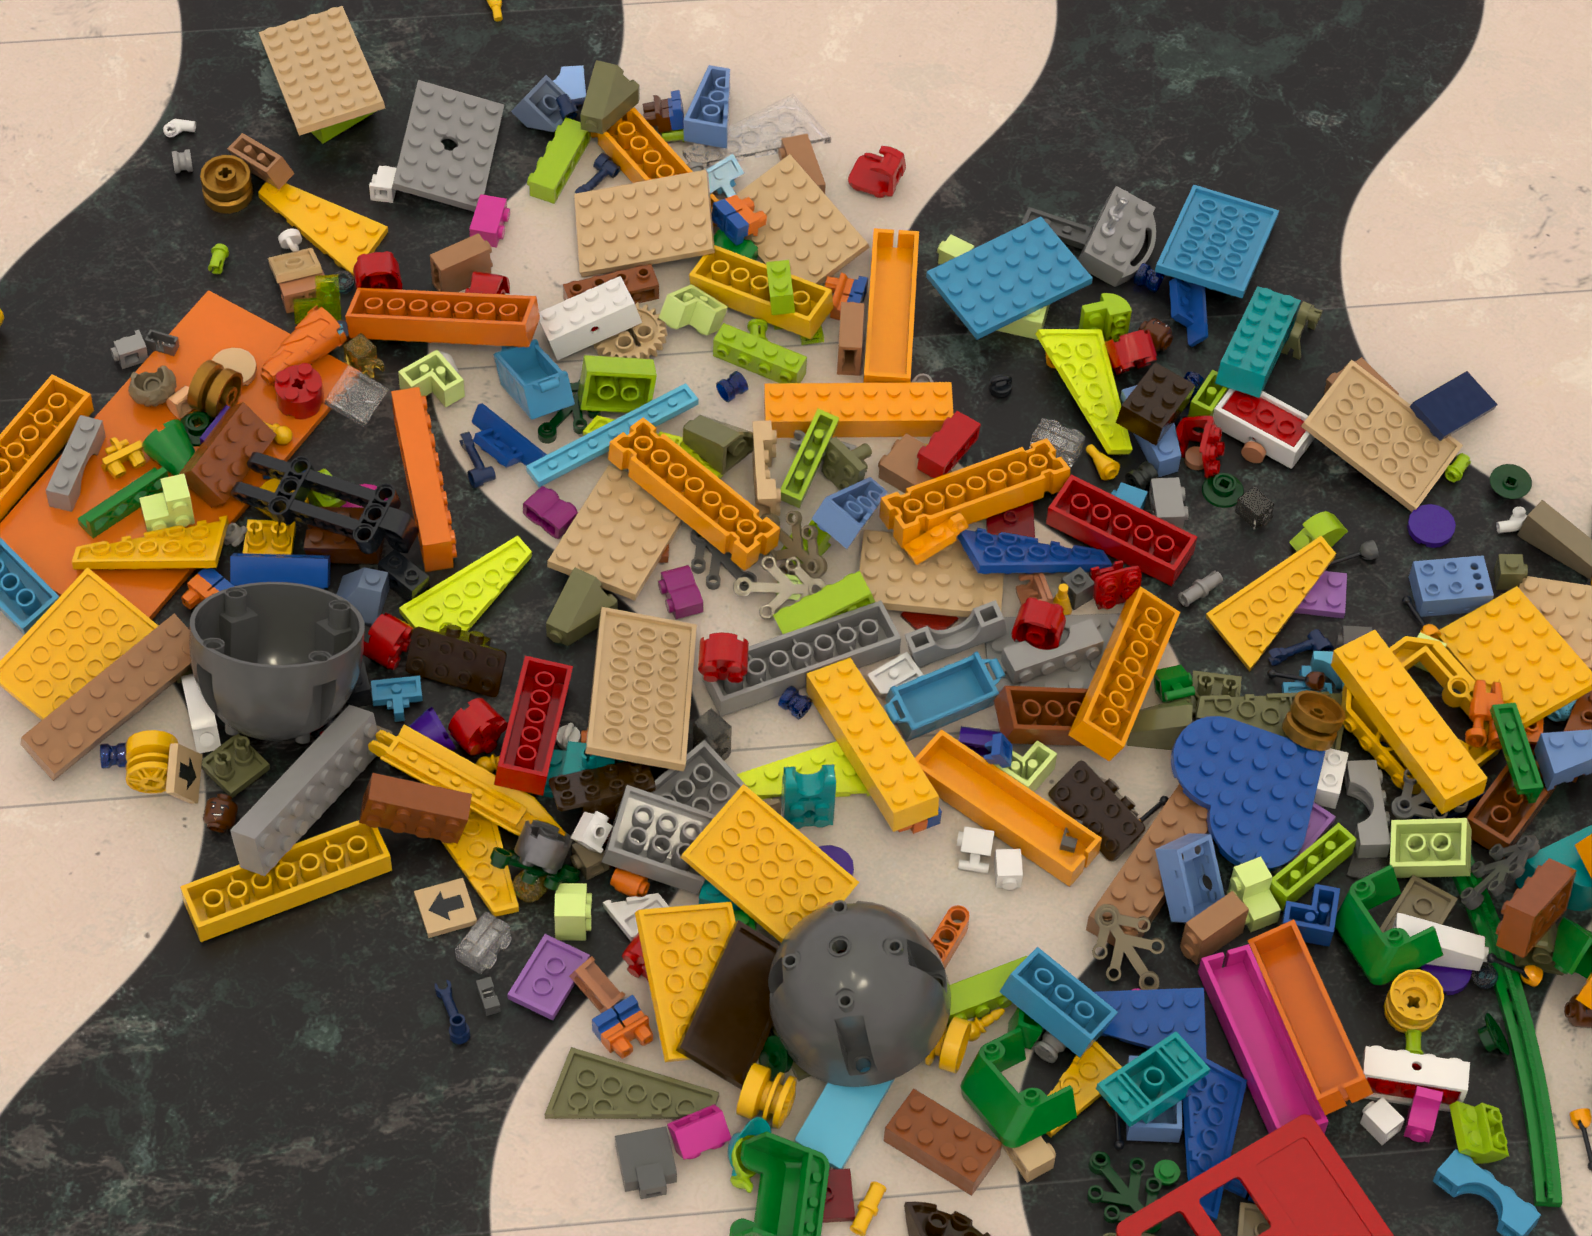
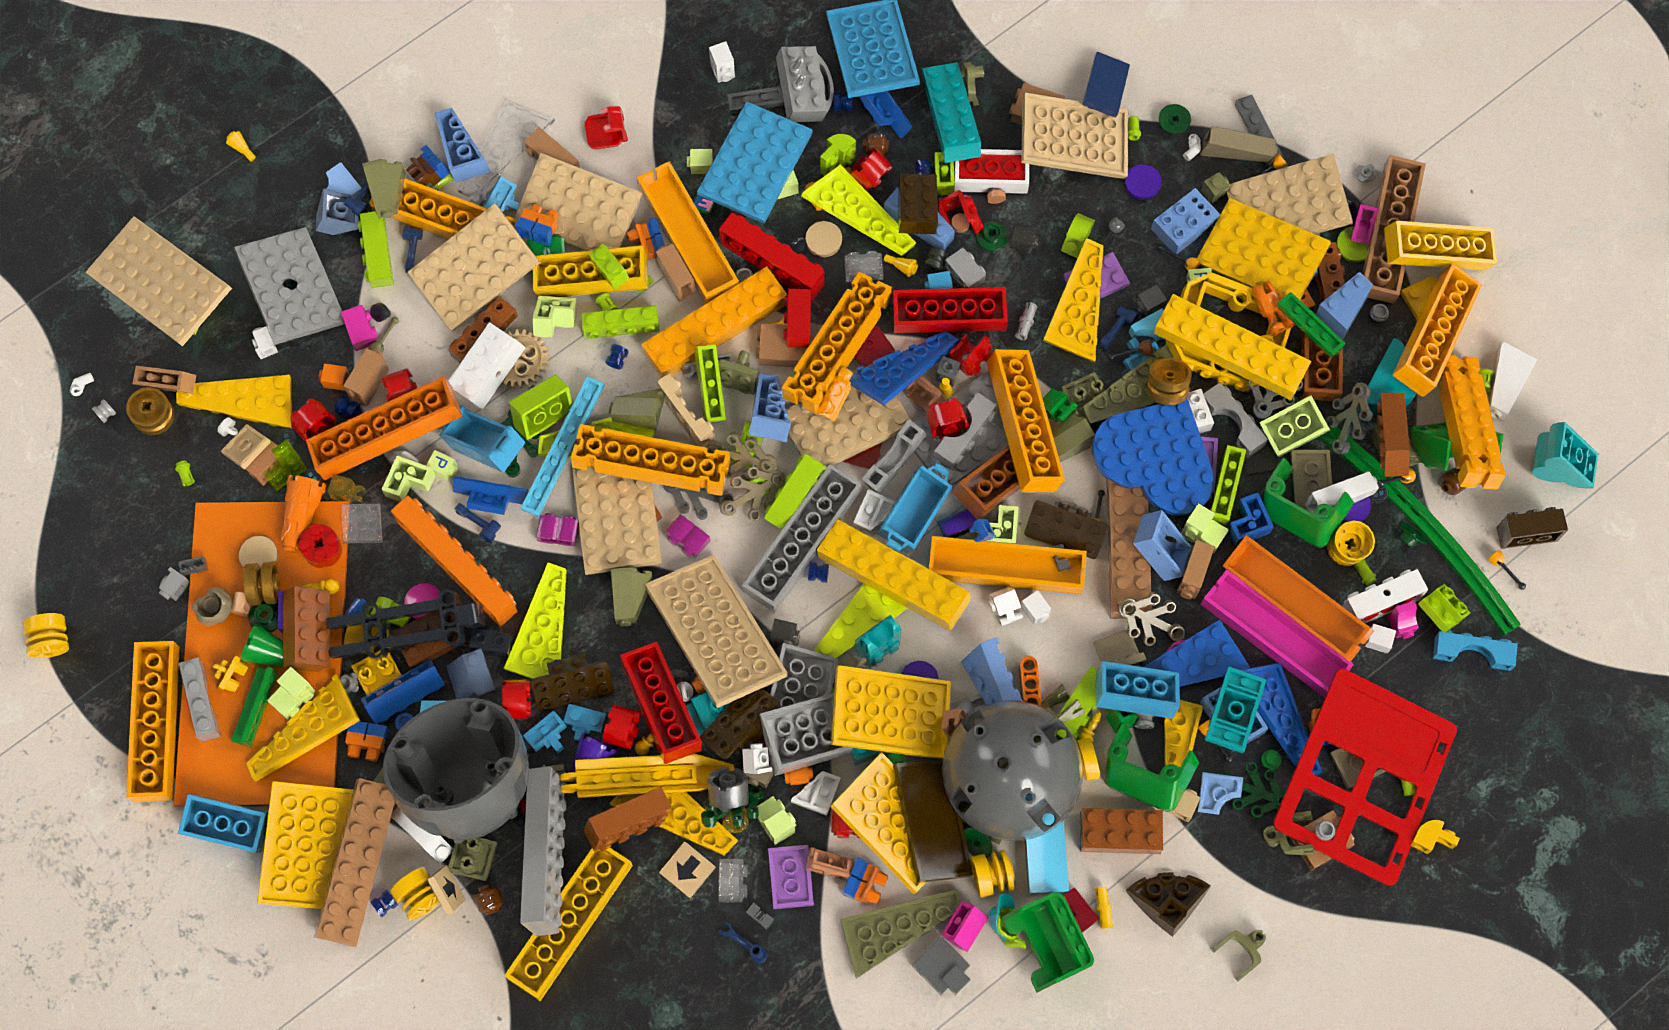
camera: 30 degrees left, 15 degrees up
red brick [698,632,749,683] -> none
none -> orange brick [319,364,350,391]
none -> clear blue wheel [334,396,361,419]
none -> olive hinge [367,317,399,353]
none -> black tile [370,302,391,322]
none -> yellowish green brick [426,450,458,482]
none -> dark azure hinge [563,704,607,743]
none -> tile [694,194,715,215]
none -> white brick [709,42,735,83]
none -> red brick [719,212,824,302]
none -> tan tile [805,221,842,257]
none -> medium blue wedge [961,637,1022,705]
none -> olive piece [1041,684,1085,723]
none -> dark tan bracket [1093,630,1146,667]
none -> light blue tile [1198,772,1243,815]

